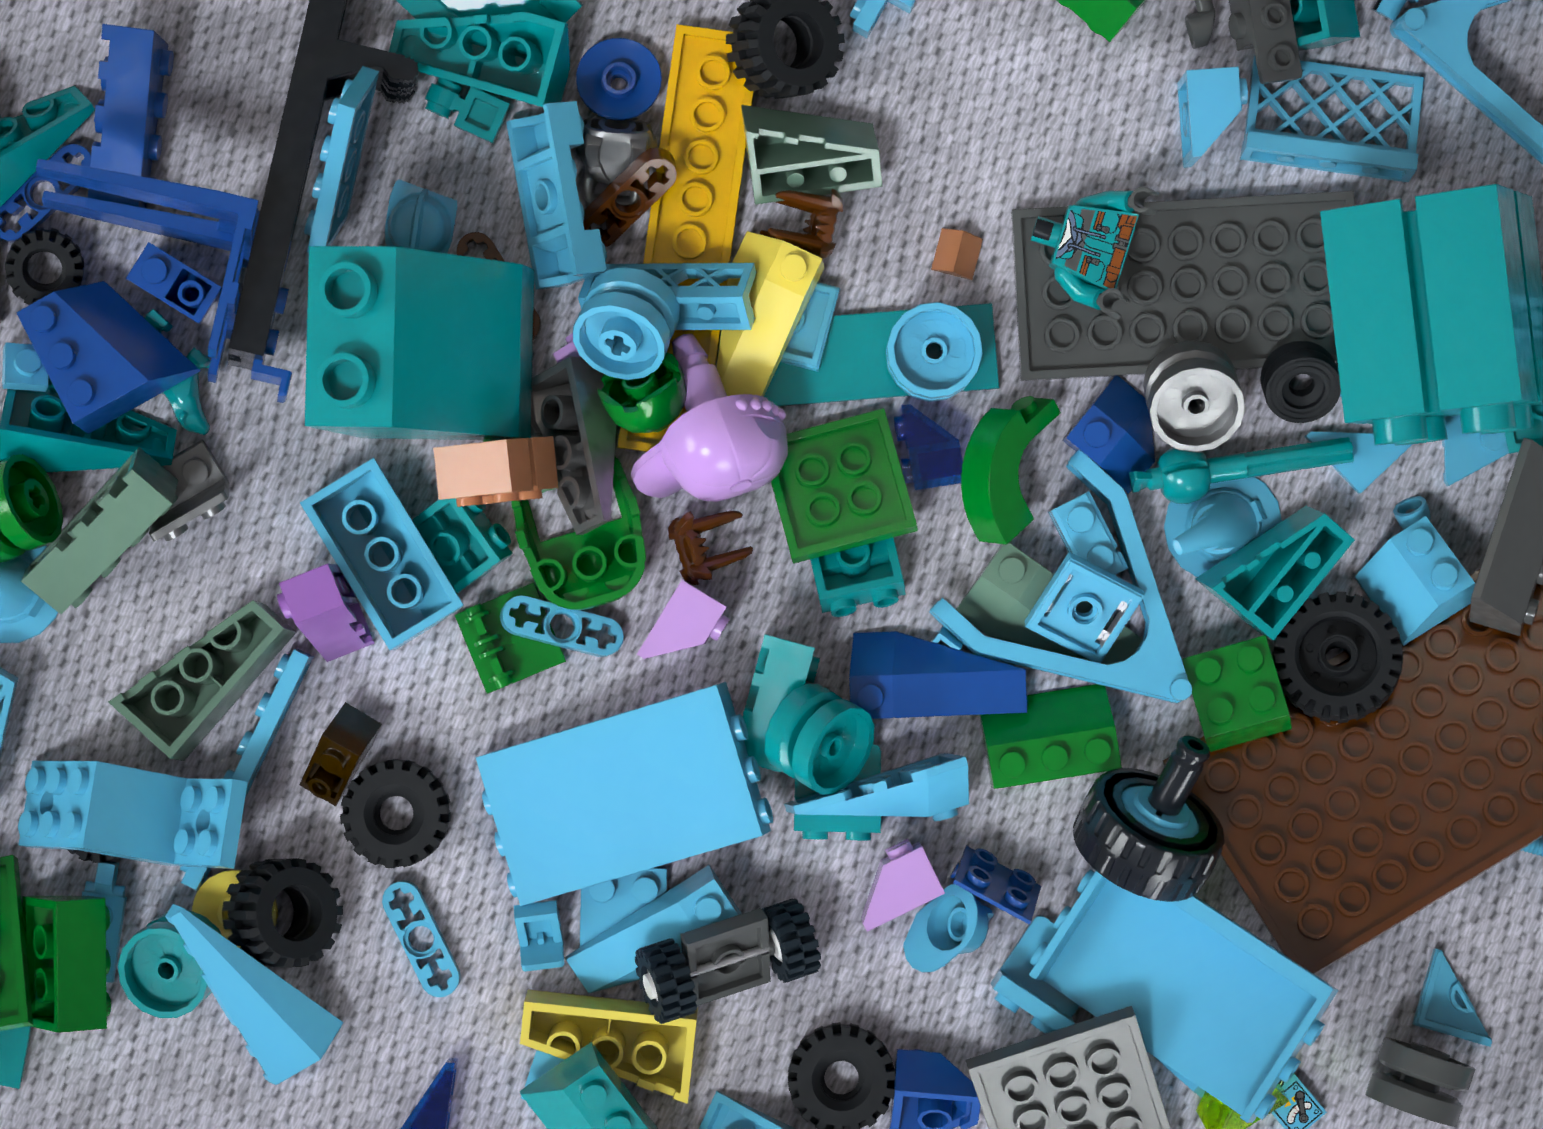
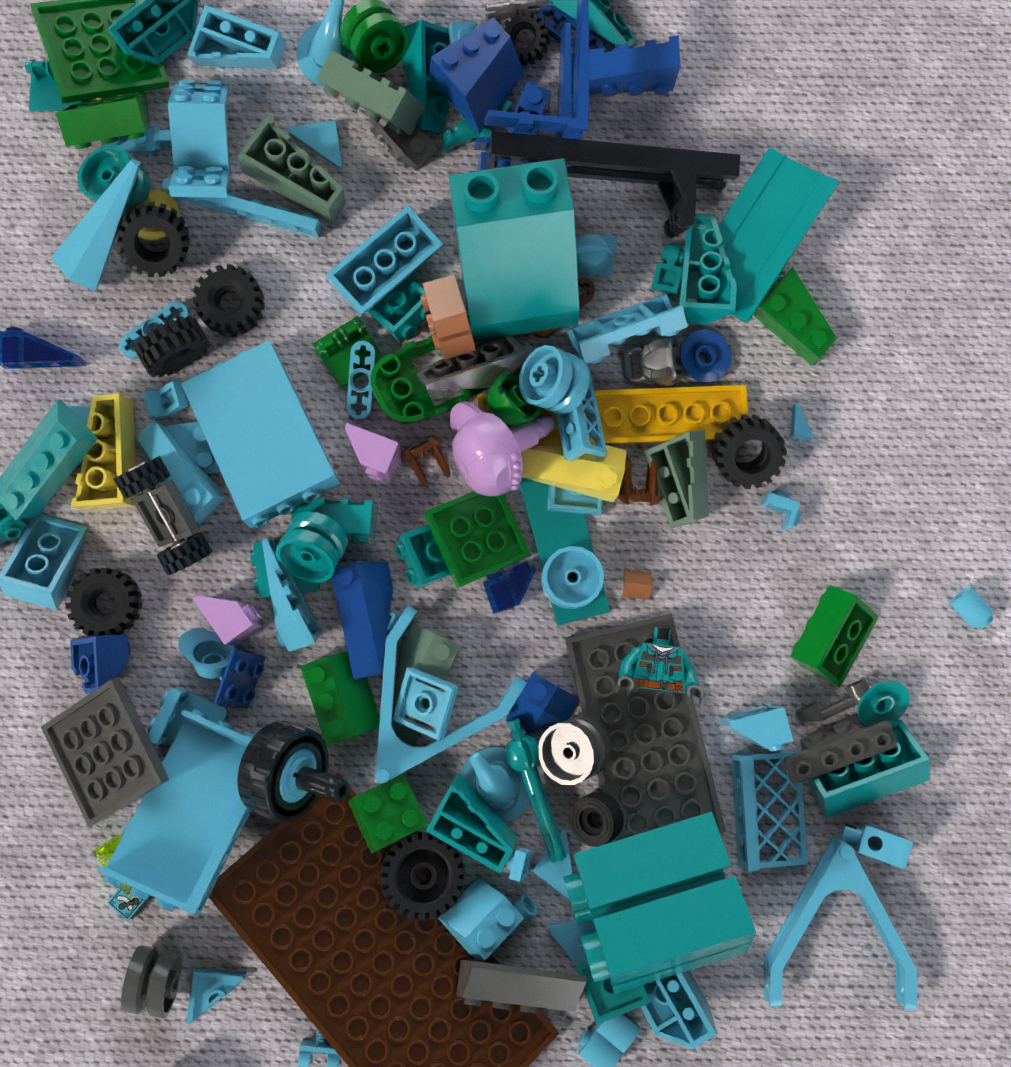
camera: 75 degrees right, 5 degrees down
medium lavender wedge [277,563,375,662] -> none
dark brown slope [299,702,382,806] -> none
medium azure plate [304,66,379,253] -> none
reddish brown beam [583,148,677,247] -> none
green arch [961,396,1061,545] -> none
medium azure brick [1048,491,1129,575] -> none
none -> black tyre [135,316,210,377]
none -> medium azure tile [287,120,343,170]
none -> medium azure plate [507,847,535,882]

